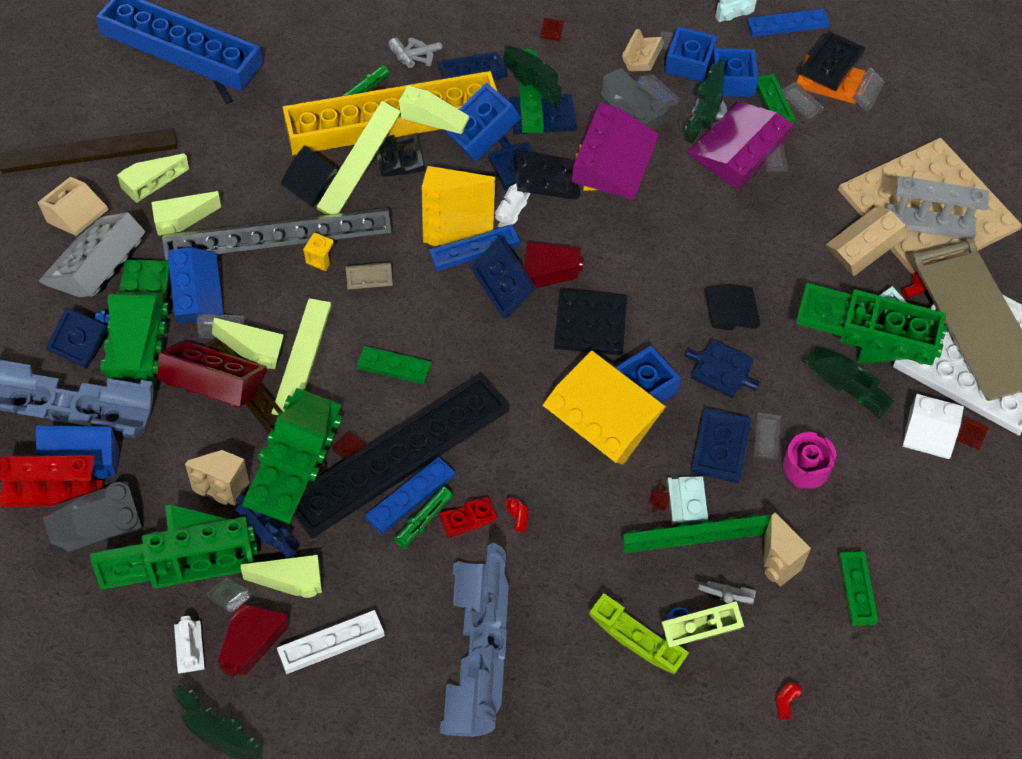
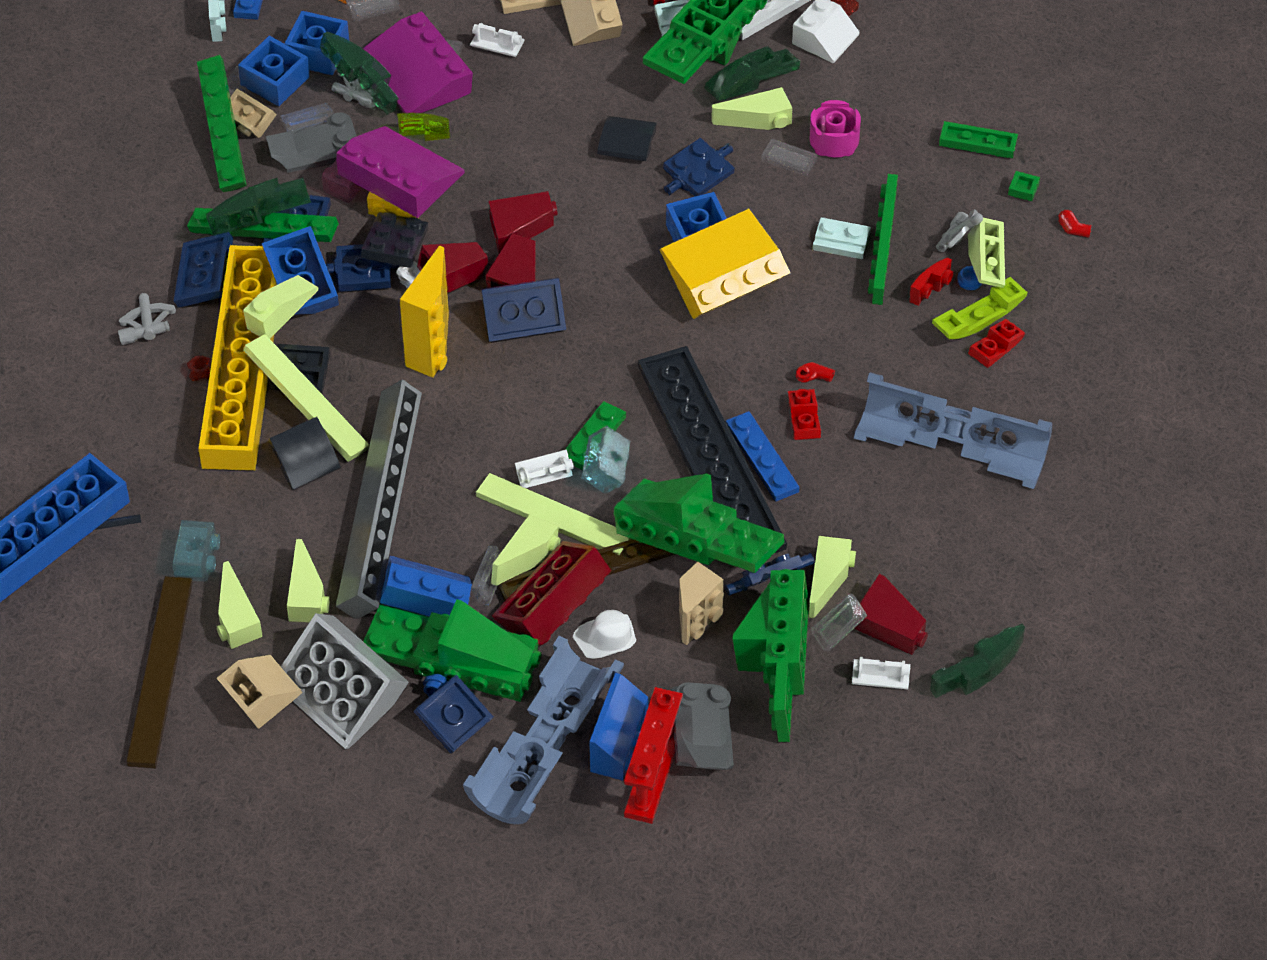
camera: 70 degrees left, 5 degrees down
white plate [277,610,384,674] -> none
yellow bracket [303,233,334,271] -> none
green pin [342,65,390,96] -> none
dark tan plate [345,262,393,289] -> none
green pin [394,487,453,549] -> none
blue plate [429,225,520,271] -> none
clear red plate [540,18,564,41] -> none
black plate [554,288,627,356] -> none
clear red plate [649,485,670,513] -> none
dark blue plate [691,408,751,483] -> none
green plate [756,74,796,124] -> none
tan slope [763,512,811,587] -> none
none -> clear light blue brick [172,520,220,582]
none -> green plate [197,55,247,192]
none -> clear neon green slope [397,113,450,141]
none -> dark red slope [417,242,488,293]
none -> white hinge [470,23,524,57]
none -> dark red slope [488,191,558,254]
none -> white hinge [515,450,573,488]
none -> white piece [573,610,636,659]
none -> clear light blue brick [581,426,630,493]
none -> yellowish green slope [712,87,792,130]
none -> red slope [909,258,953,306]
none -> red slope [968,319,1025,368]
none -> green plate [1008,171,1040,201]

